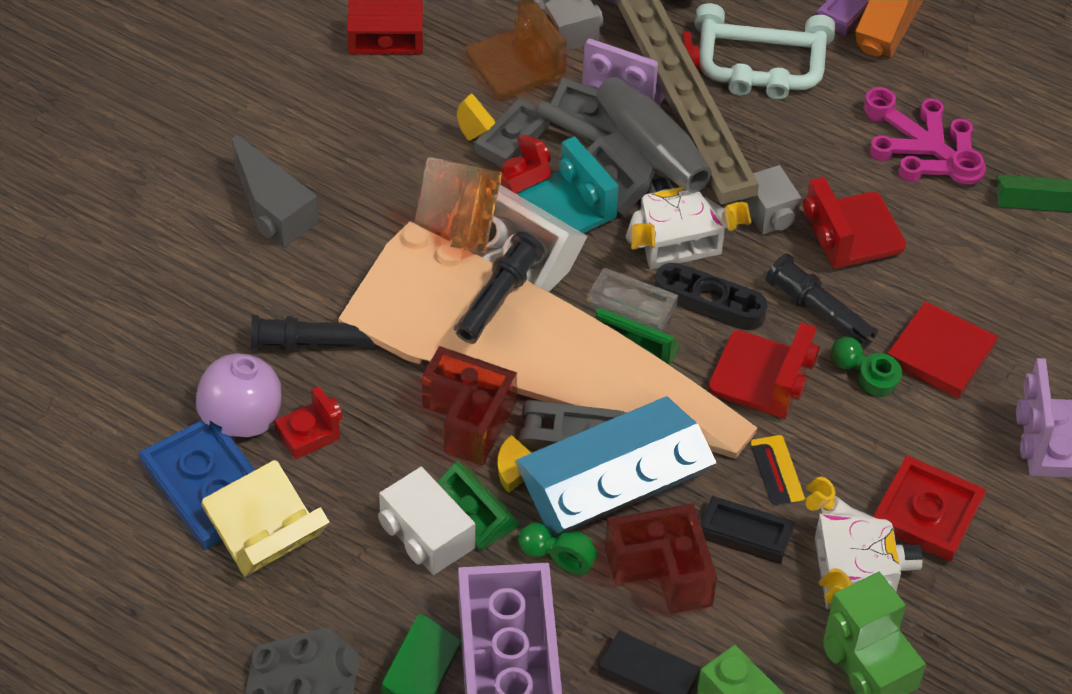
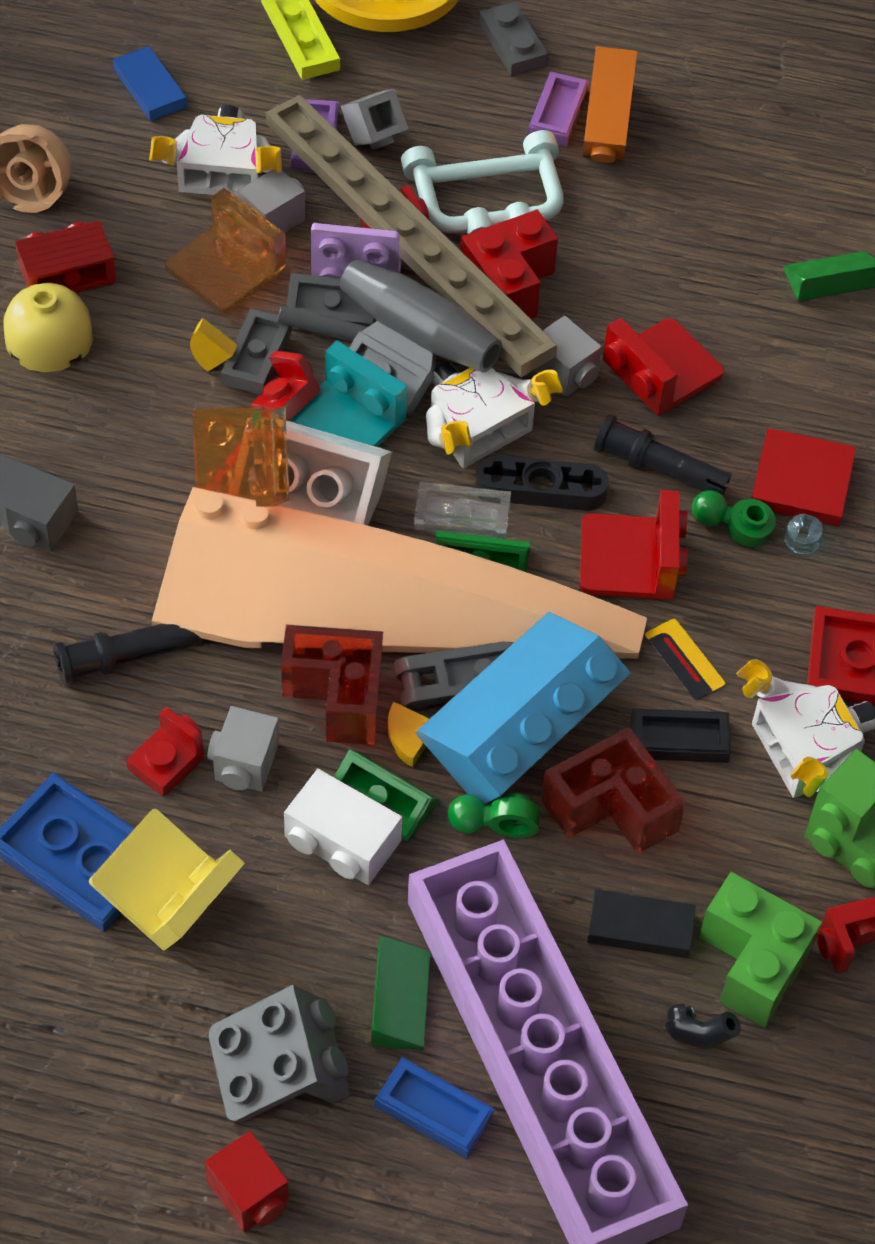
camera: 20 degrees left, 5 degrees up
lavender cylinder [196,353,281,437] -> none
black pin [453,231,545,344] -> none
dark pink plant [864,87,986,184] -> none
none -> light yellow cylinder [3,283,93,373]
none -> light grey brick [207,706,279,792]
none -> red brick [460,209,558,319]
none -> clear light blue hinge [784,513,823,554]

